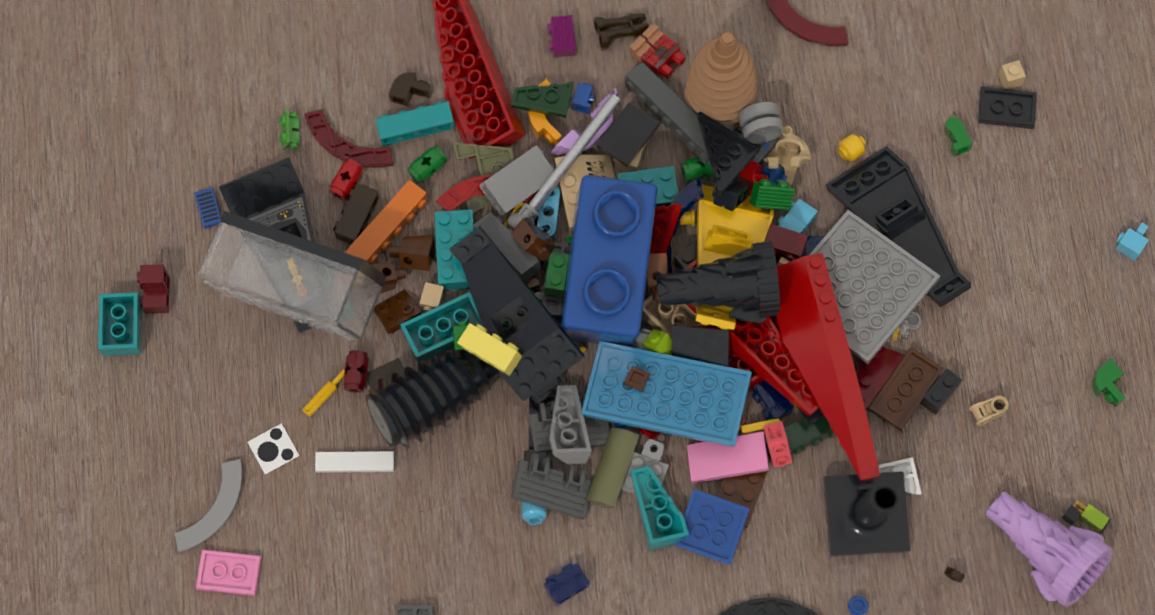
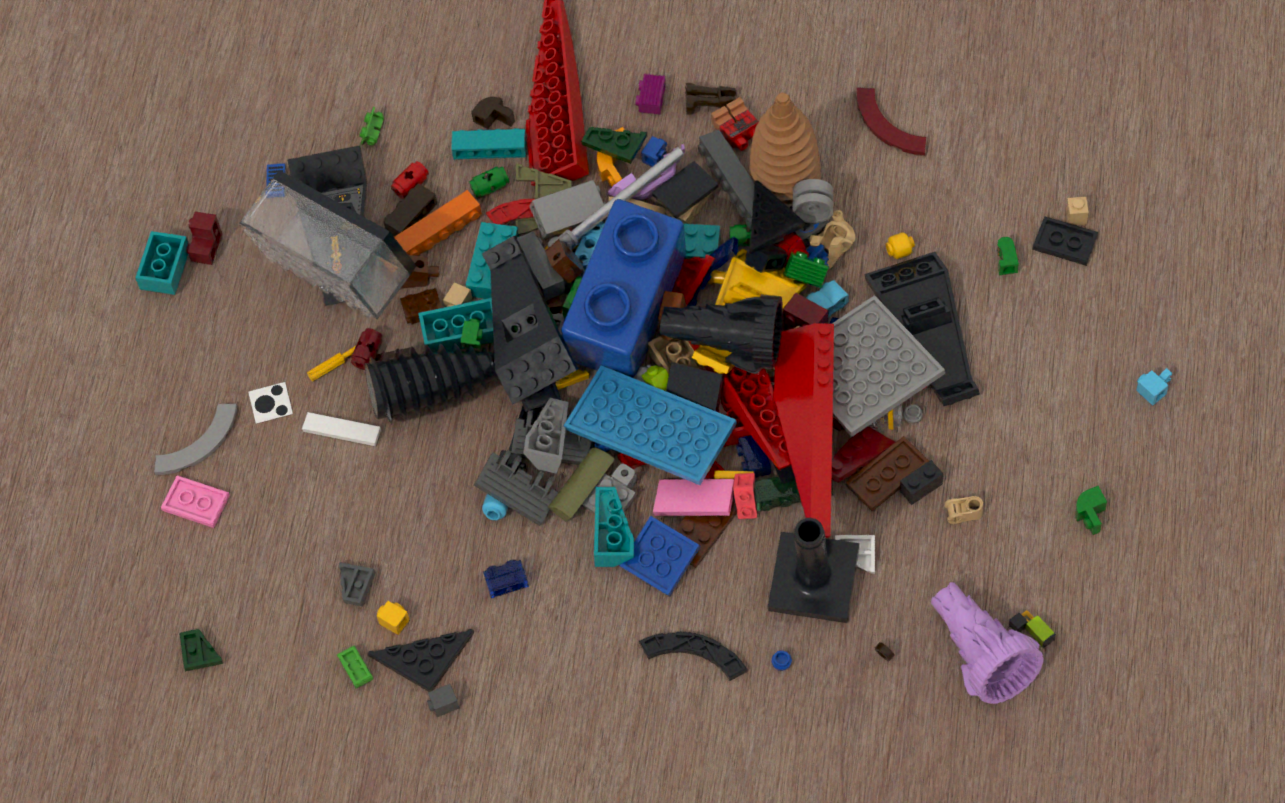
camera: 20 degrees right, 10 degrees down
dark red tile [304,110,394,168] -> none
reddish brown torso [389,235,435,271] -> none
light yellow brick [457,323,522,376] -> none
reddish brown tile [624,366,650,392] -> none

